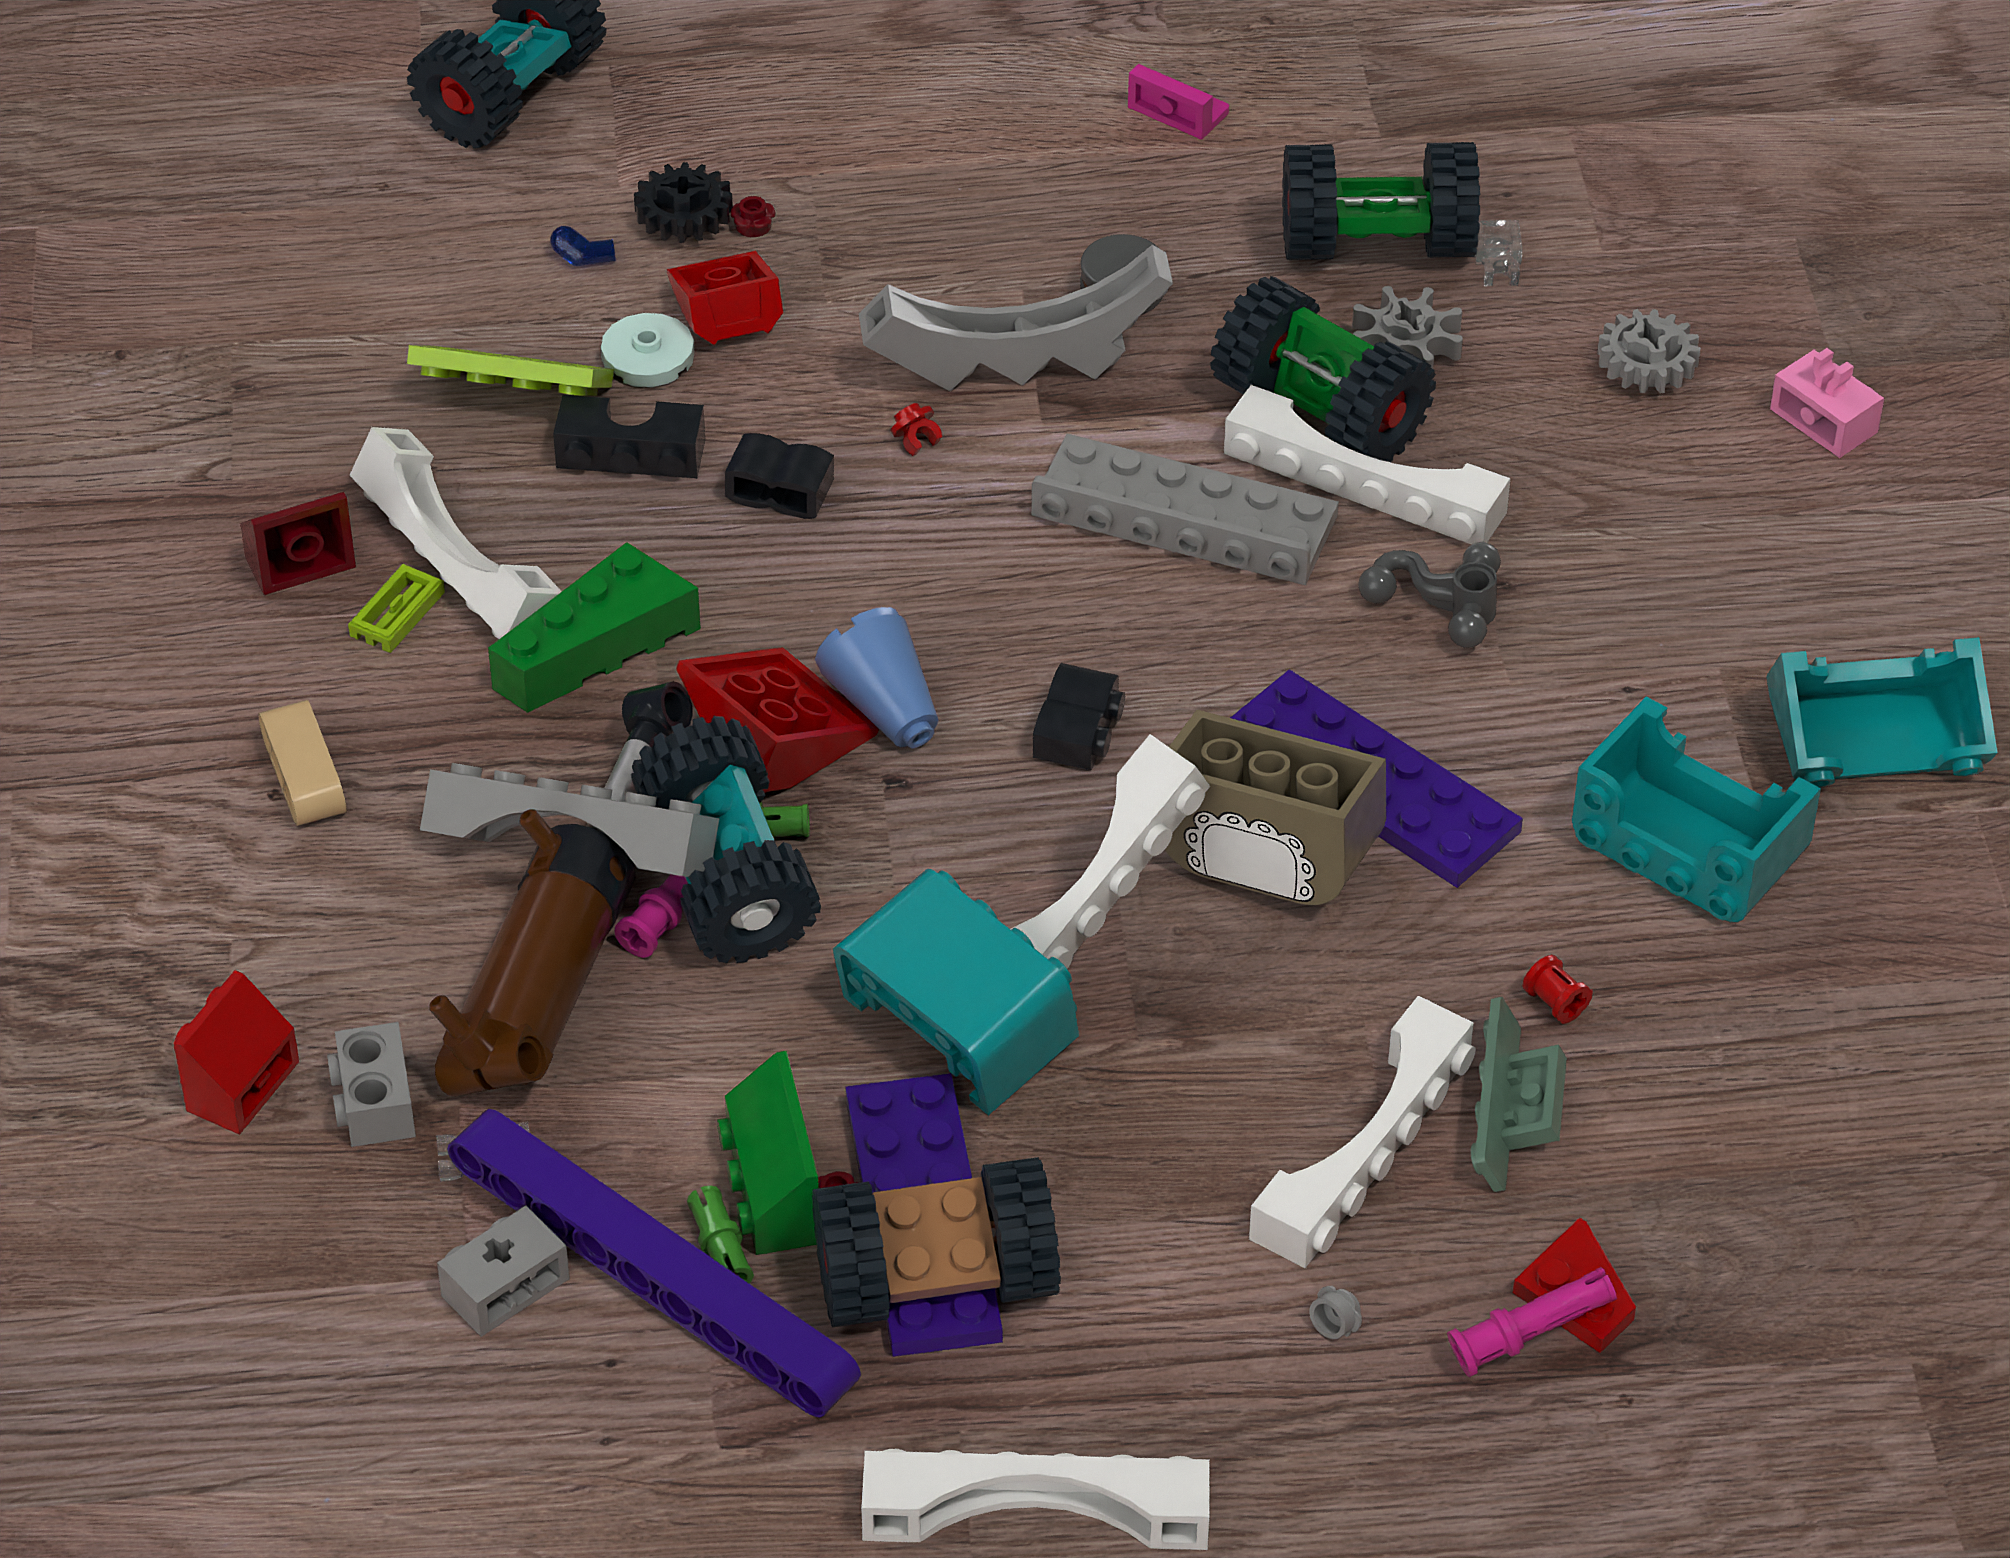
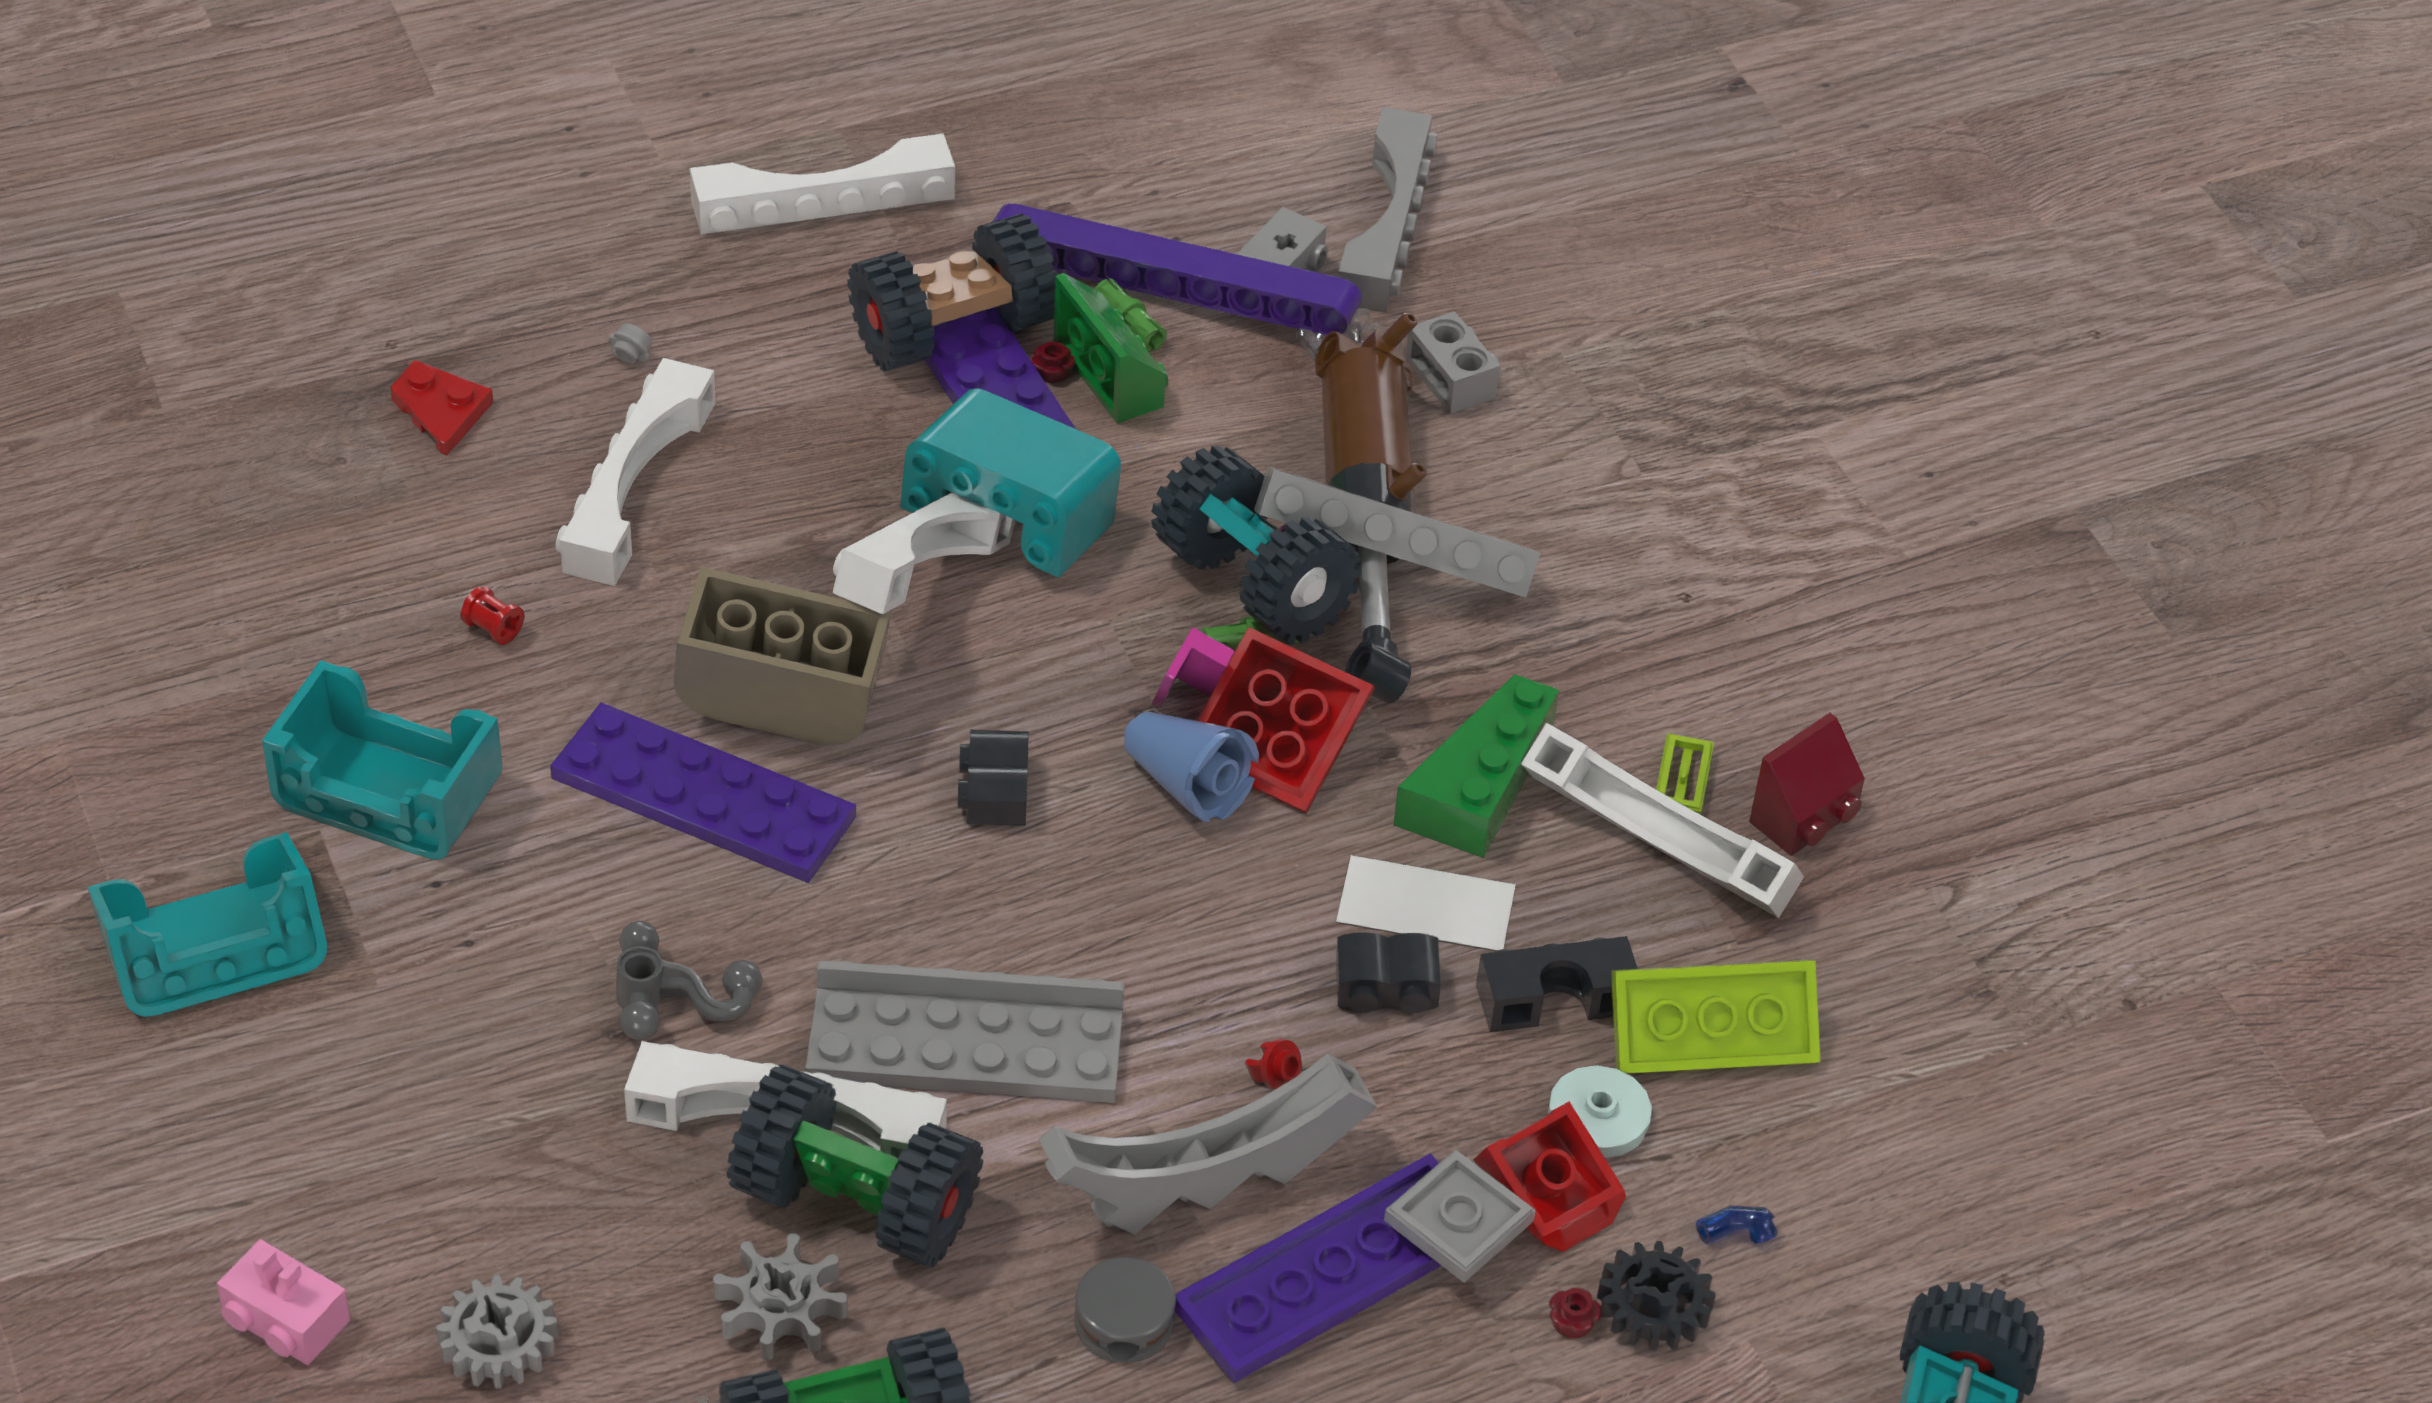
camera: 160 degrees right, 0 degrees up
red slope [174,970,299,1135] -> none
tan beam [258,700,347,826] -> none
dark pink pin [1447,1267,1617,1377] -> none
sand green bracket [1471,997,1567,1192] -> none
none -> dark pink panel [1152,627,1235,708]
none -> dark purple plate [1175,1153,1442,1383]
none -> white sticker [1336,855,1516,951]
none -> light grey arch [1338,107,1438,312]
none -> light grey plate [1384,1149,1536,1283]

